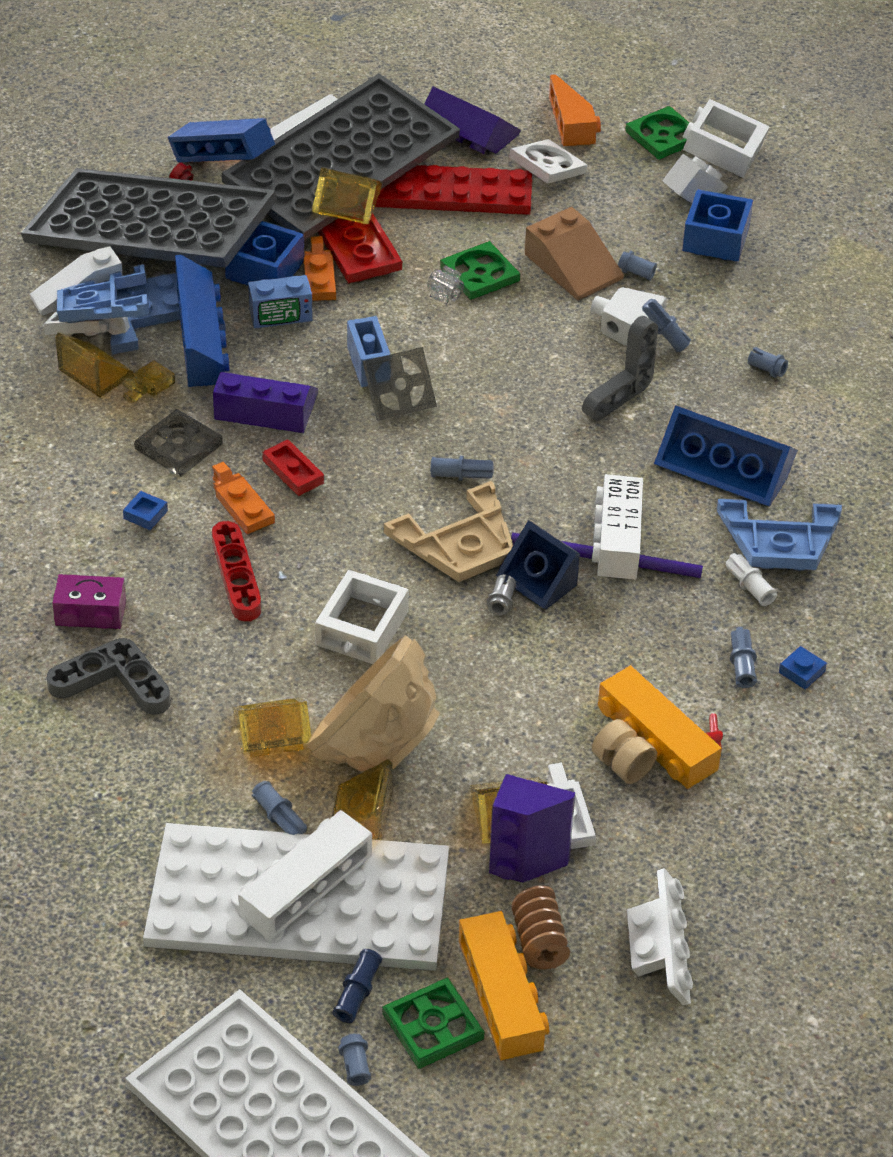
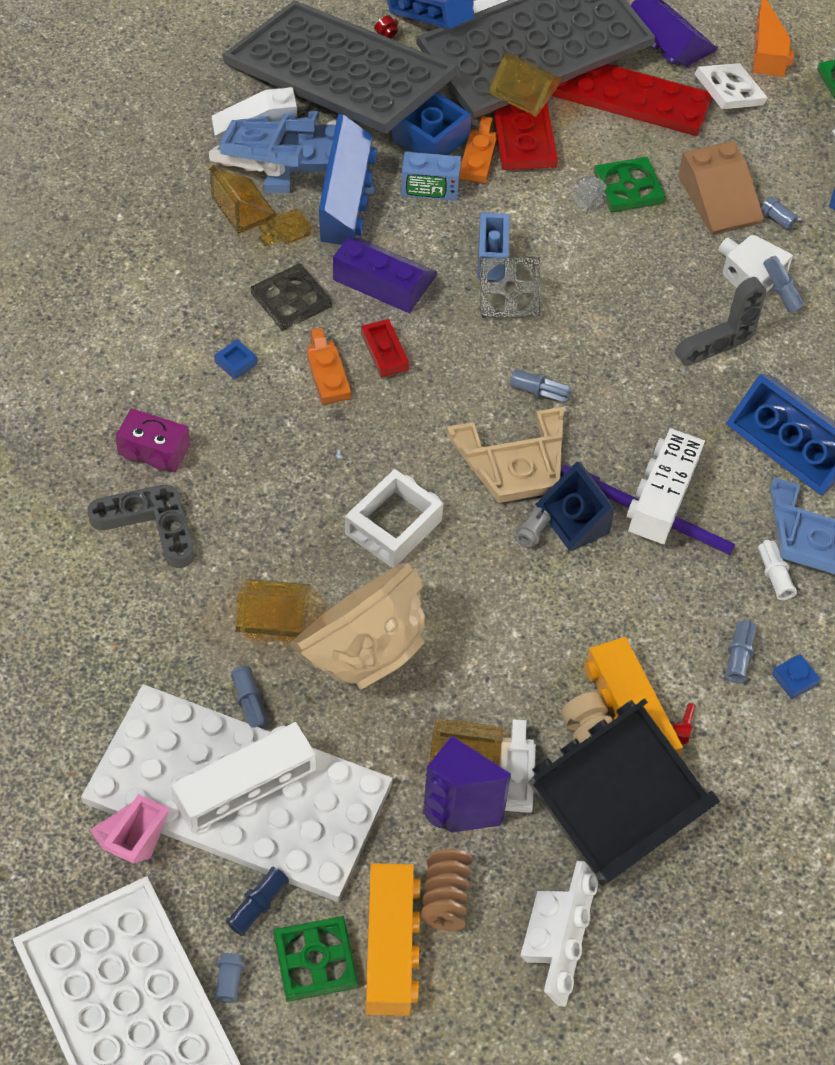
camera: 15 degrees right, 10 degrees up
red beam [212,521,261,621] -> none
clear yellow slope [332,759,393,840] -> none
none -> bright pink slope [90,794,170,864]
none -> black panel [528,698,720,886]

